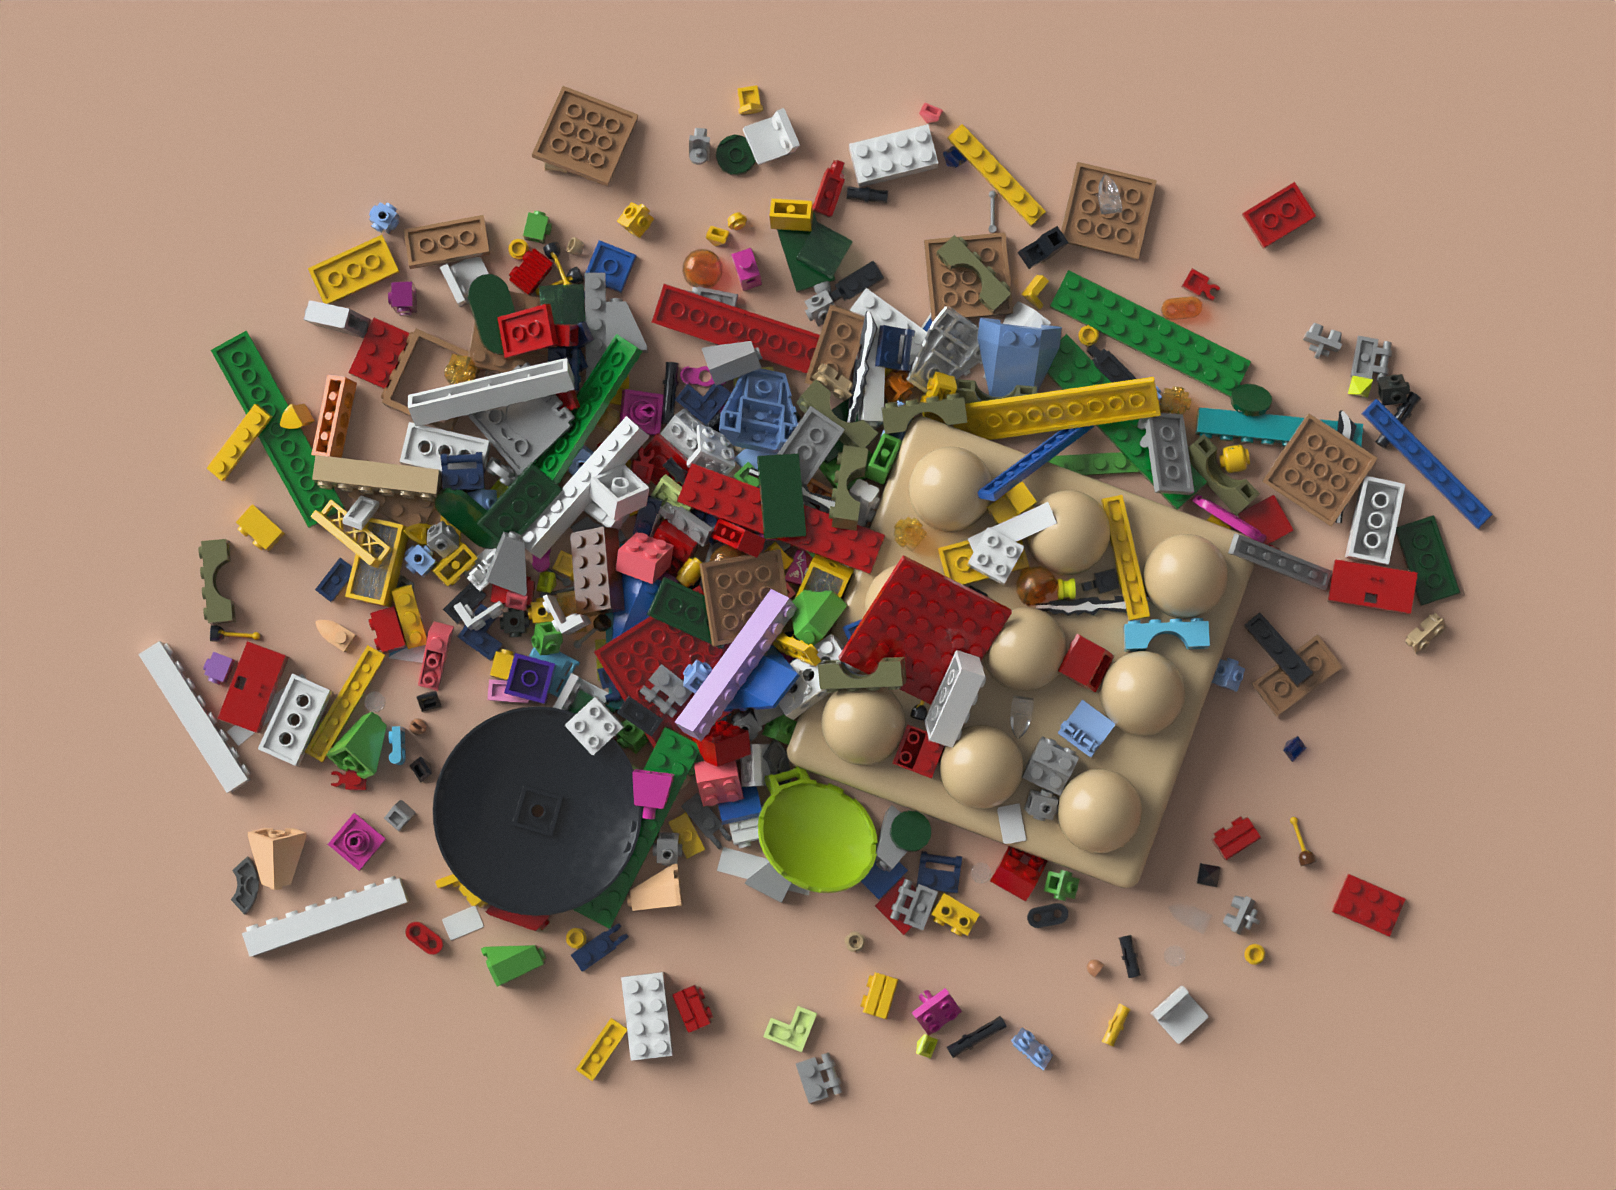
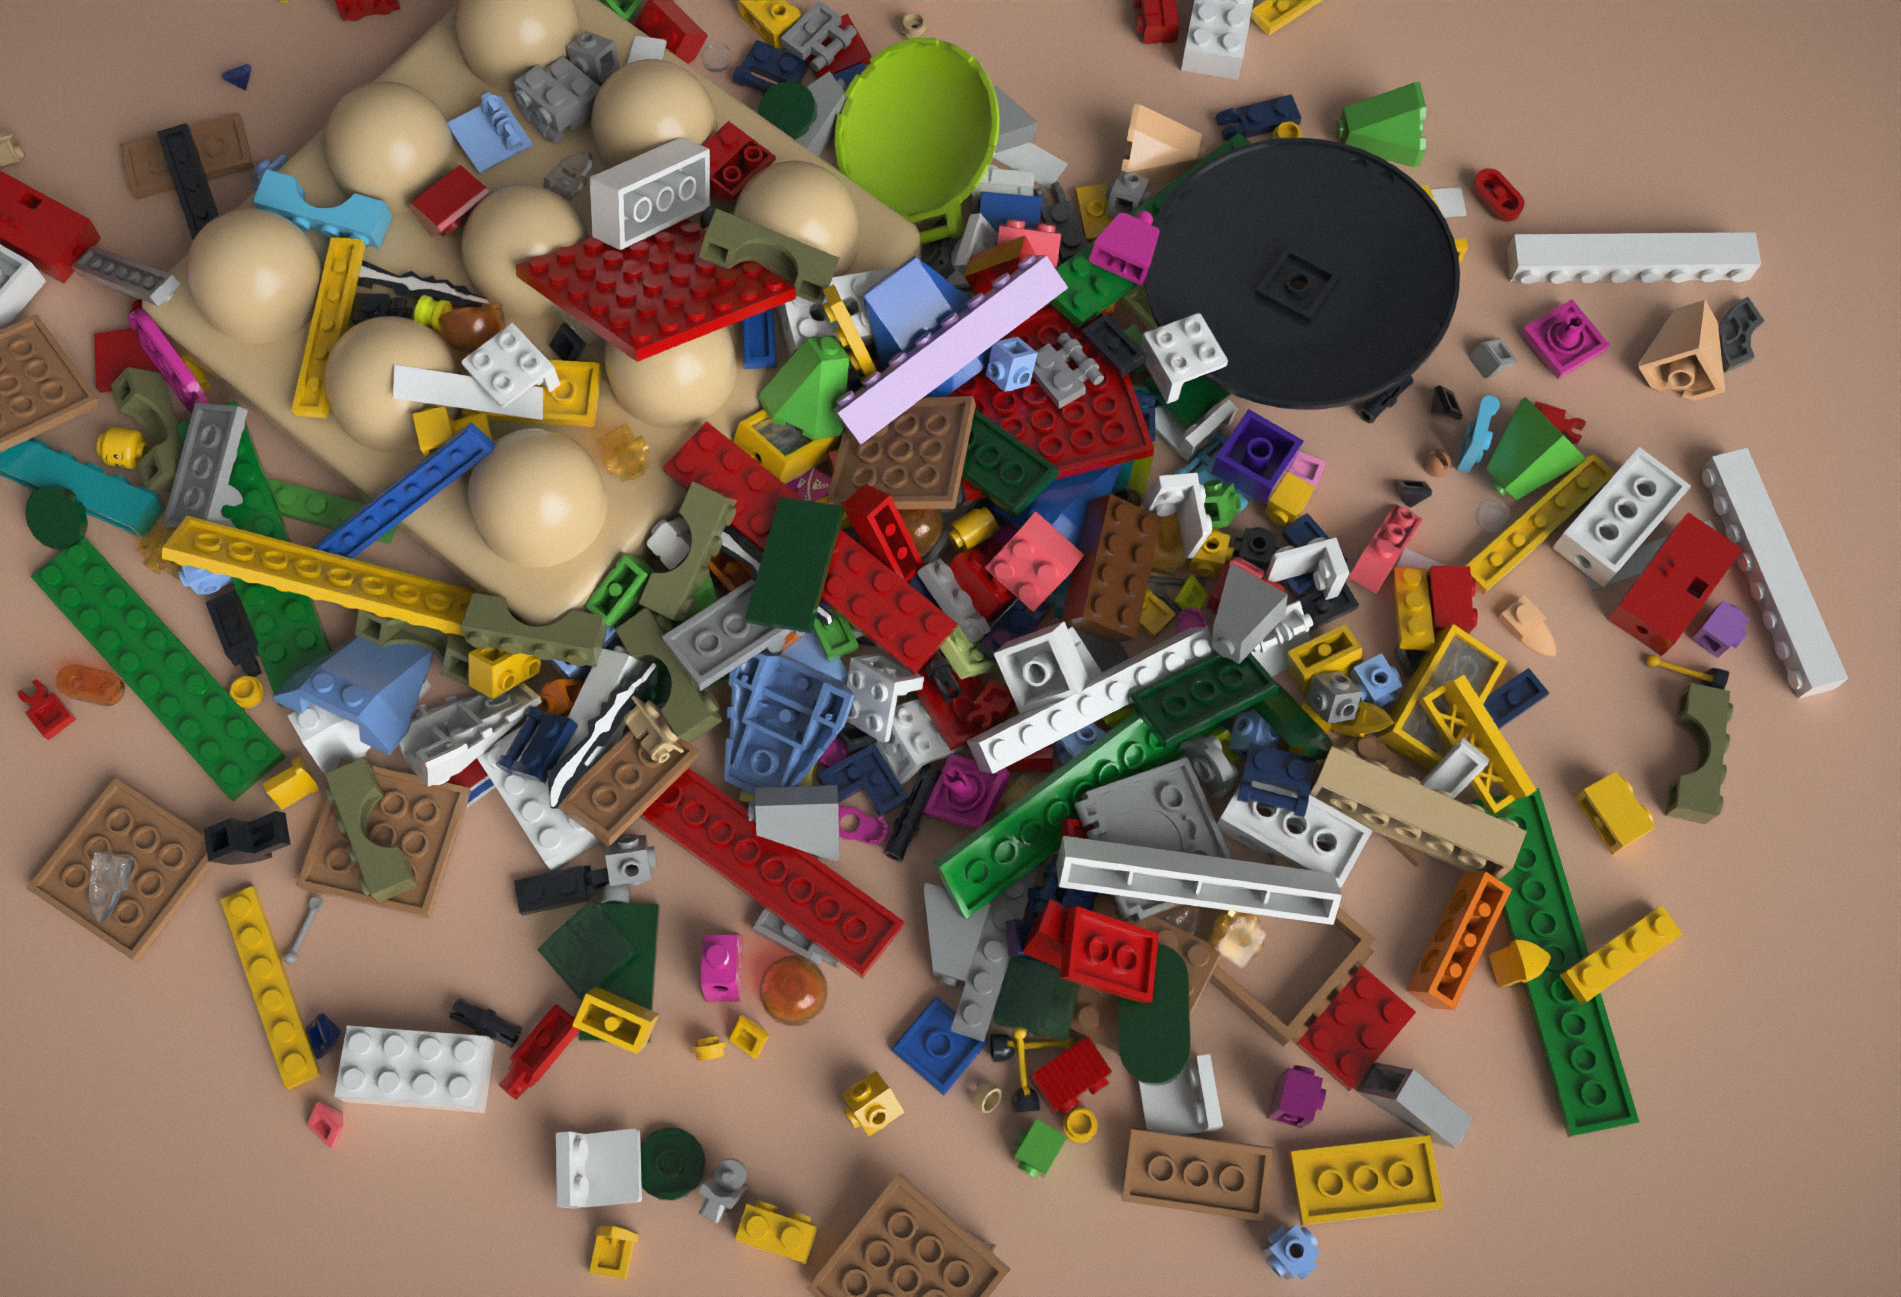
camera: 165 degrees left, 15 degrees down
none -> yellow brick [735,1200,818,1264]

